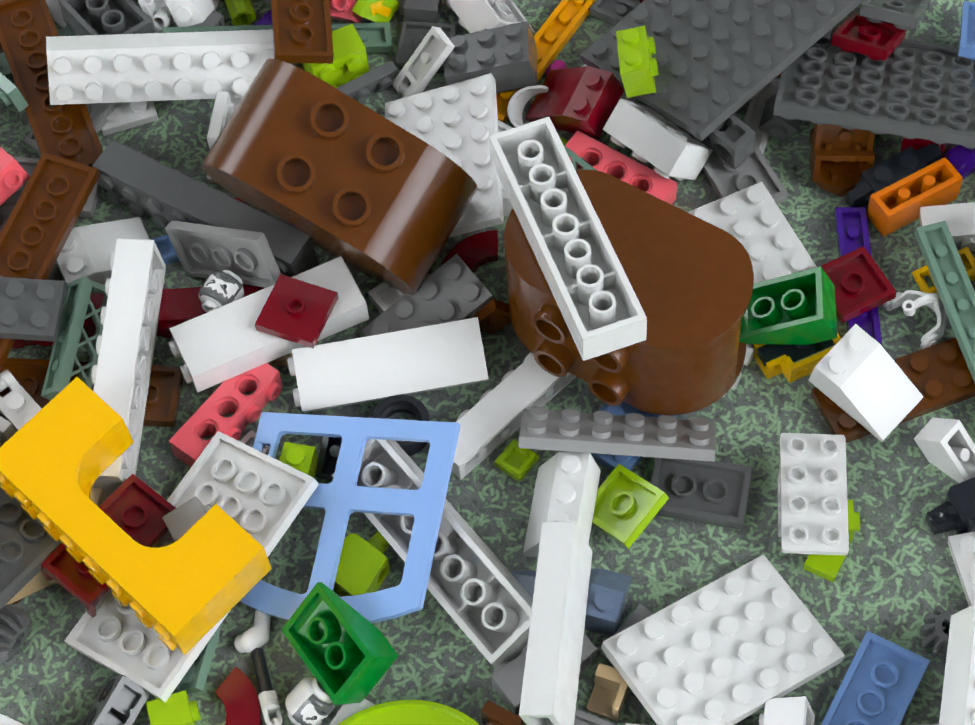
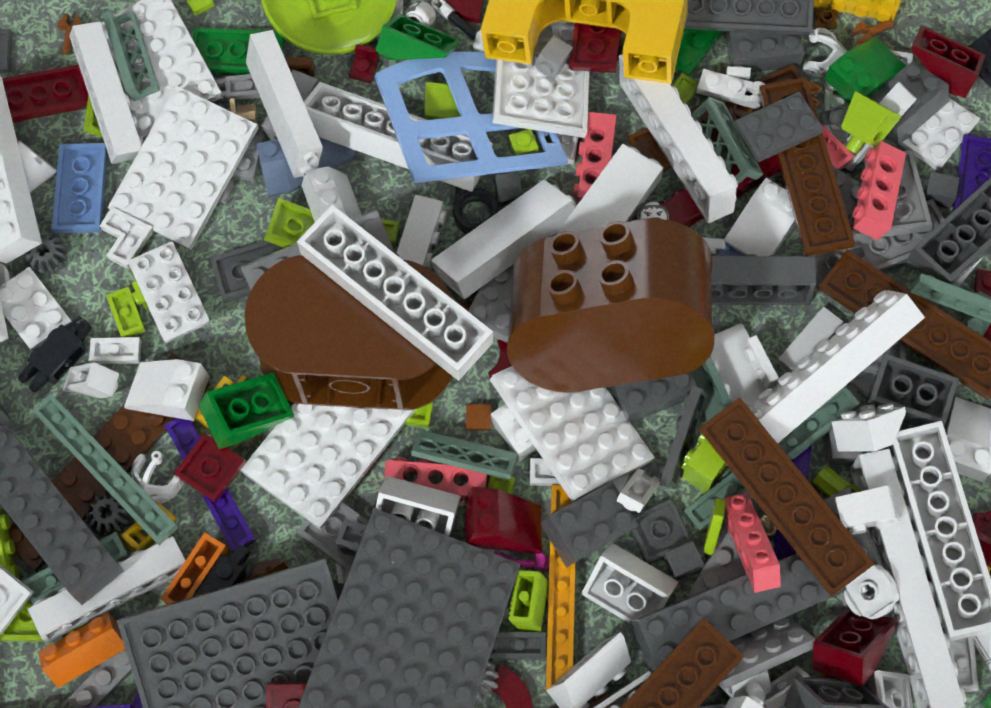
camera: 150 degrees right, 10 degrees up
dark red plate [255,274,338,349] -> none
white helmet [507,86,548,127] -> none
lime brick [616,25,659,98] -> none
none -> white plate [89,337,142,364]
none -> white plate [100,207,154,269]
none -> lime plate [106,286,146,337]
none -> dark red bracket [349,44,380,84]
none -> lime brick [508,570,549,632]
none -> white tile [777,307,843,372]

